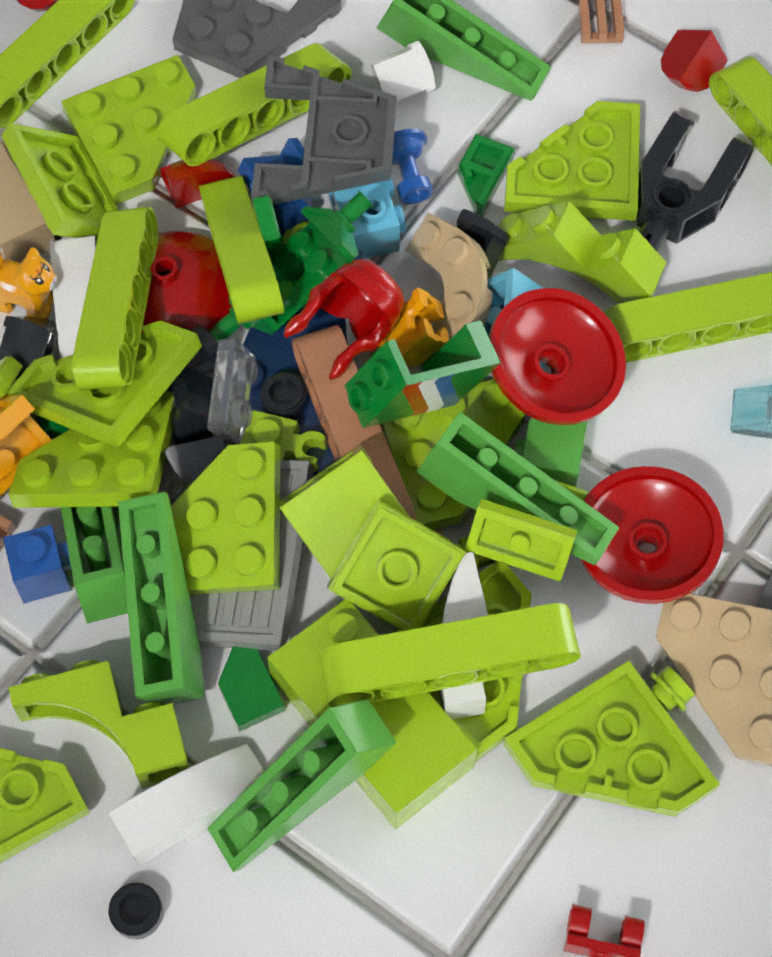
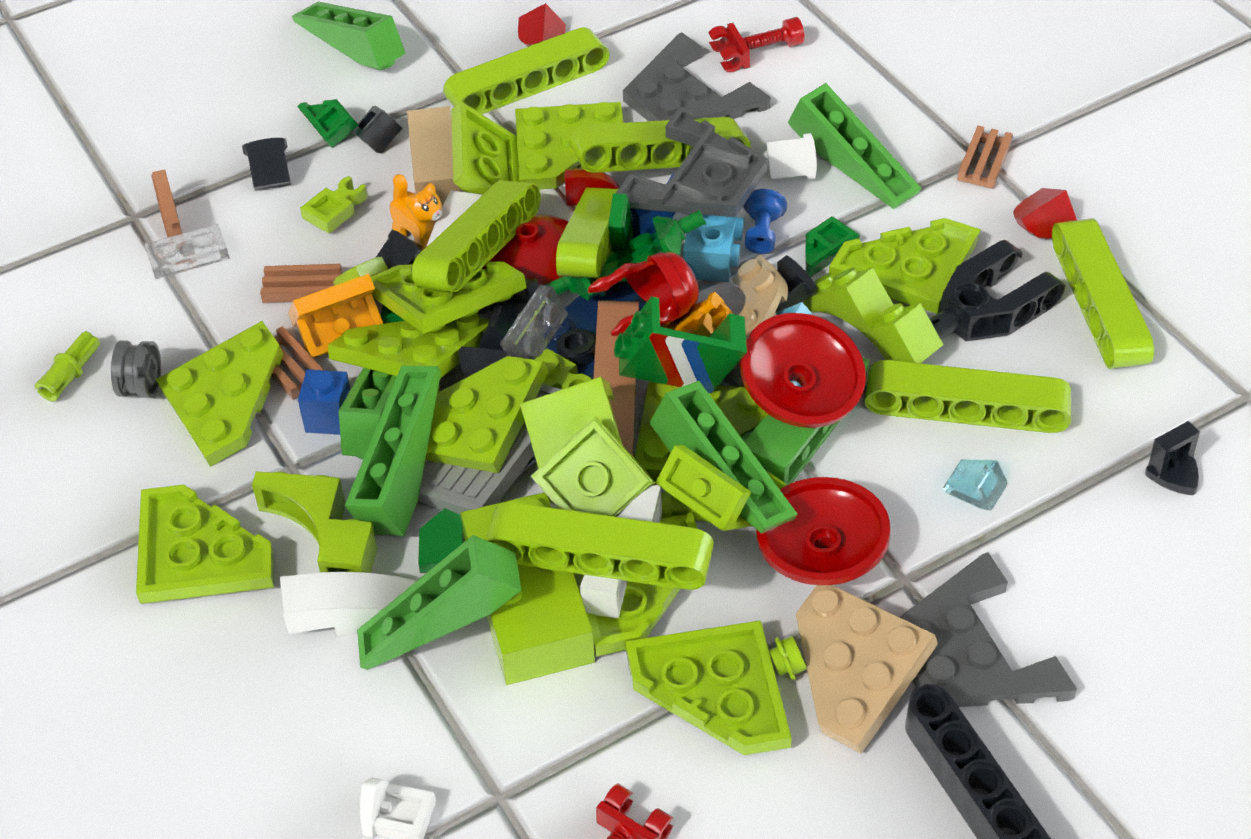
camera: 25 degrees right, 15 degrees down
black tile [108,882,163,940] -> none

